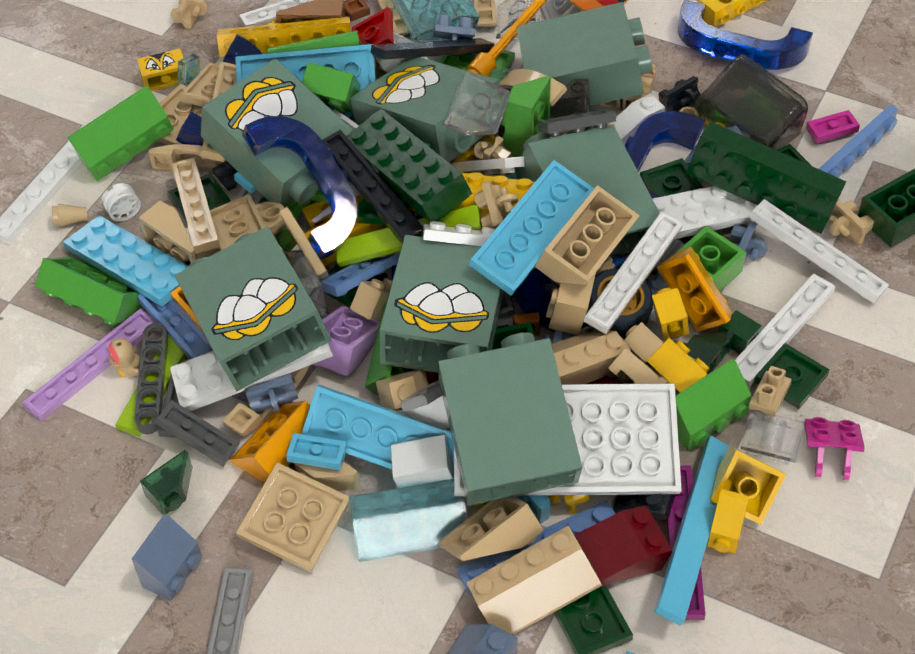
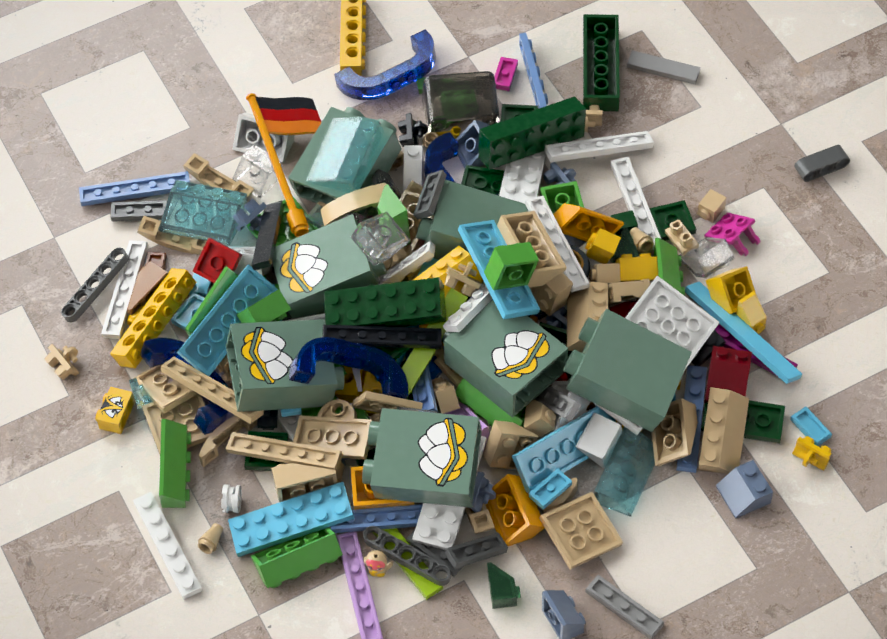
camera: 55 degrees left, 5 degrees up
none -> clear light blue slope [306,117,384,193]
none -> tan slope [483,420,538,469]
none -> bright green brick [484,242,539,290]
none -> tan cone [629,227,654,253]
none -> tan brick [697,189,727,223]

